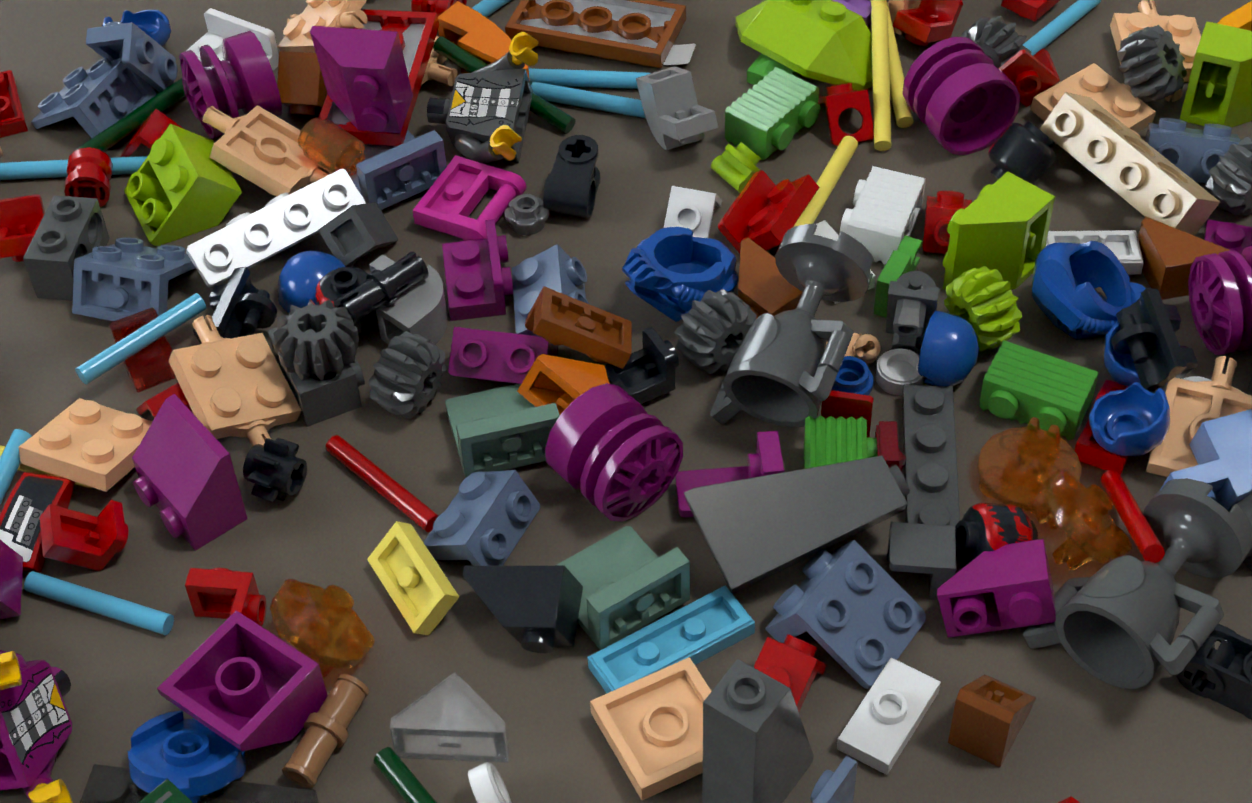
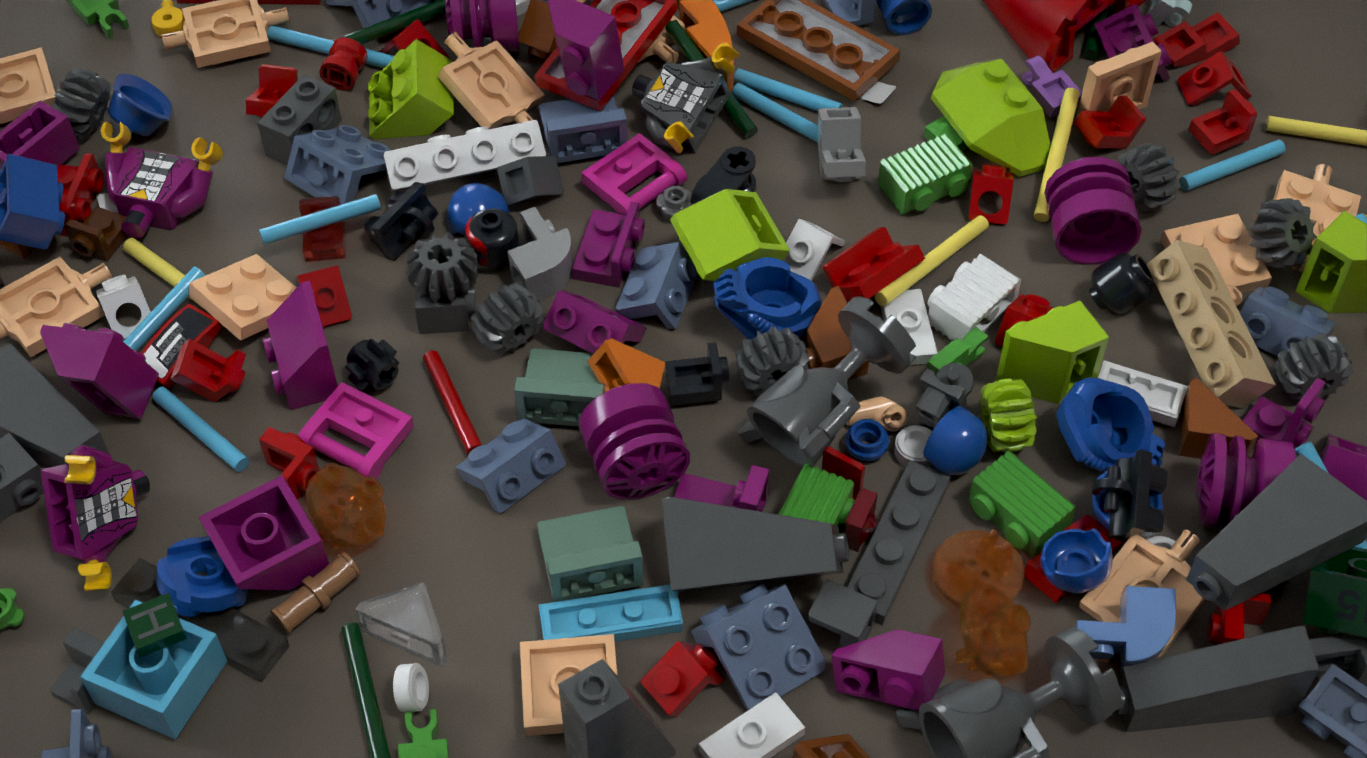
camera: 20 degrees right, 5 degrees up
light nougat plate [169,315,301,447] -> none
clear orange brick [298,118,365,176] -> none
black pin [334,252,429,325] -> none
light yellow plate [367,521,459,635] -> none
black slope [463,565,583,653] -> none
dark orange bracket [525,286,632,369] -> none
lime plate [711,142,761,193] -> none
light yellow bar [871,5,892,151] -> none
black head [955,503,1038,565] -> none
red bracket [999,48,1060,107] -> none
red bar [1101,470,1165,563] -> none
none -> dark pink plate [298,382,414,483]
none -> lime slope [670,189,790,281]

